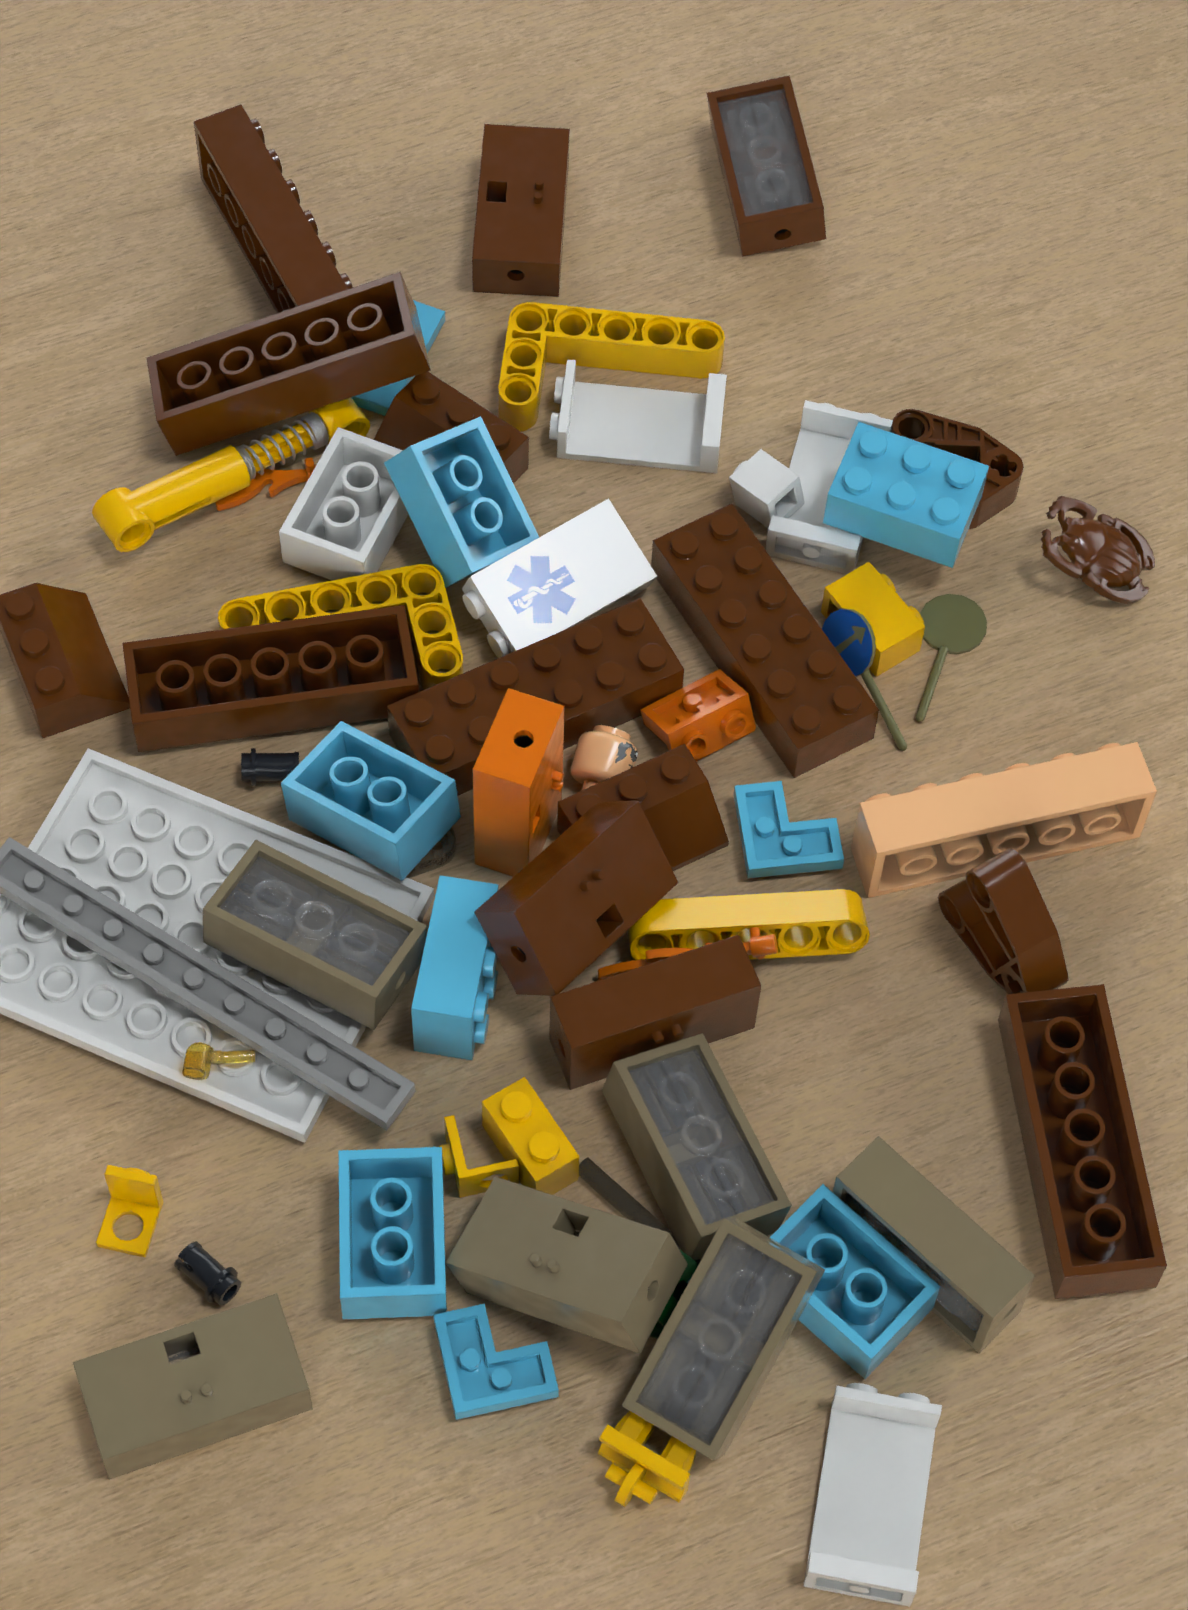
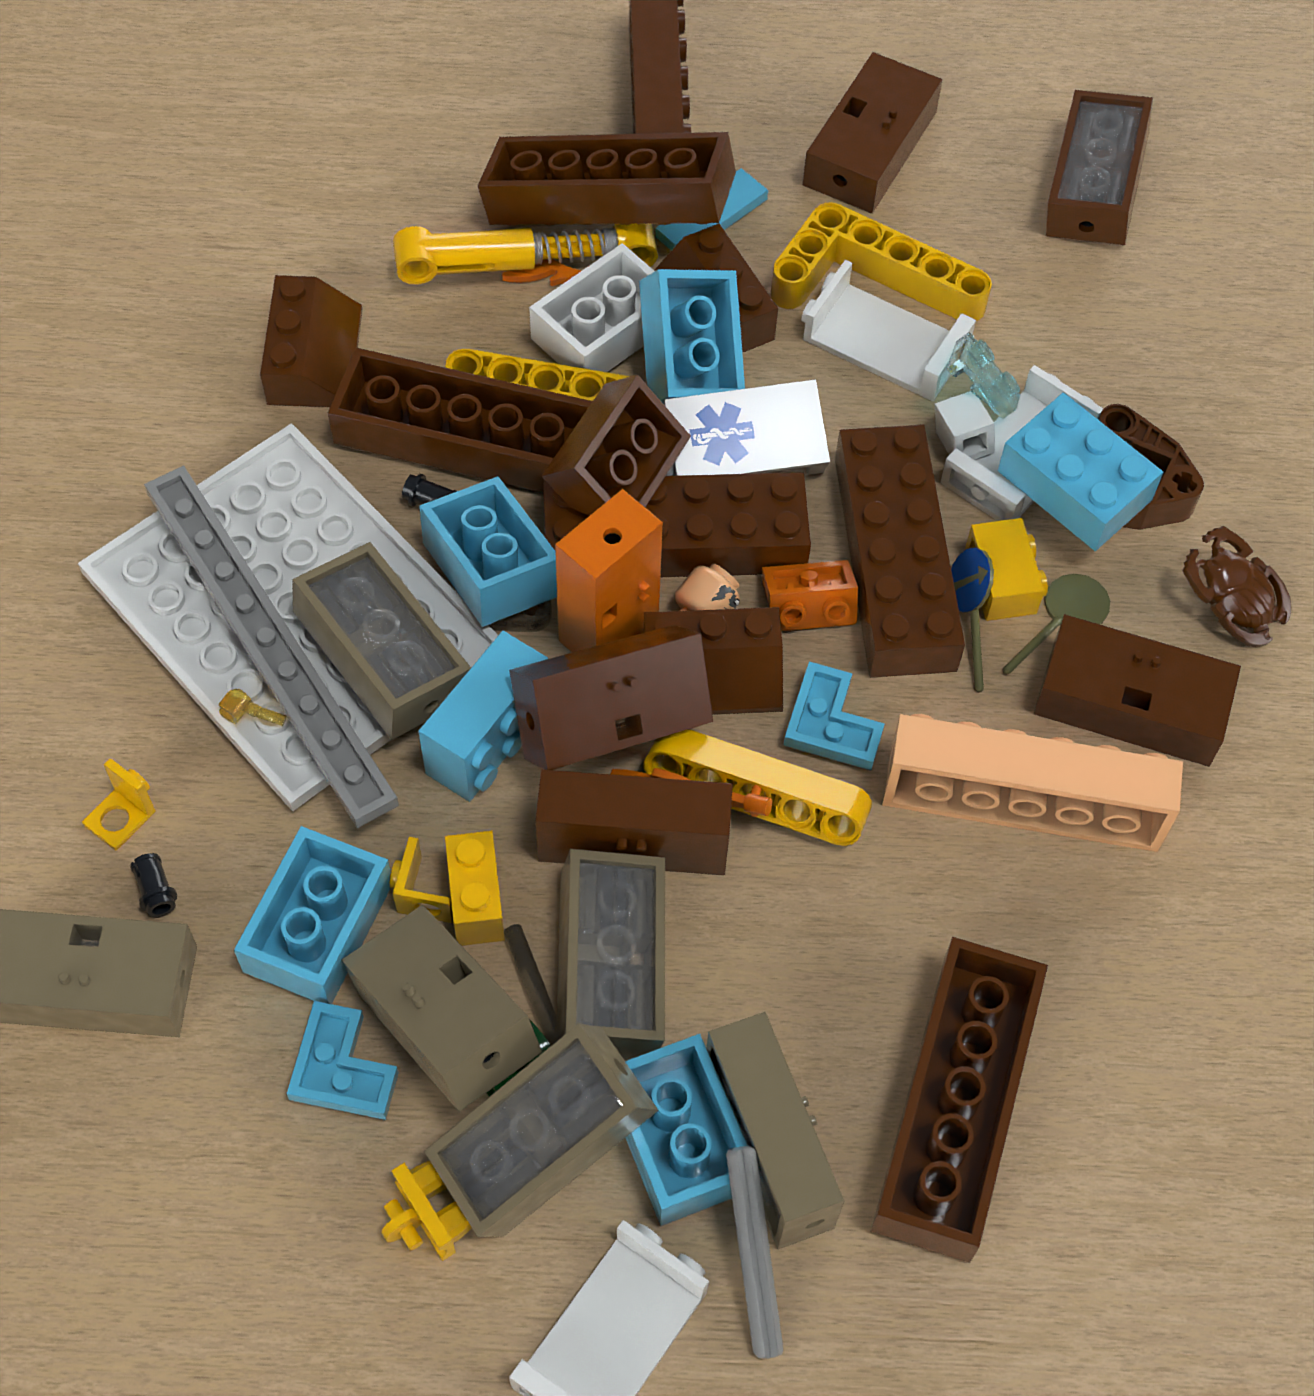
camera: 25 degrees right, 0 degrees up
reddish brown connector [938,848,1069,994] -> none
none -> reddish brown slope [542,374,691,516]
none -> light grey axle [726,1146,784,1359]
none -> clear light blue wing [946,332,1020,419]
none -> reddish brown brick [1034,614,1241,767]

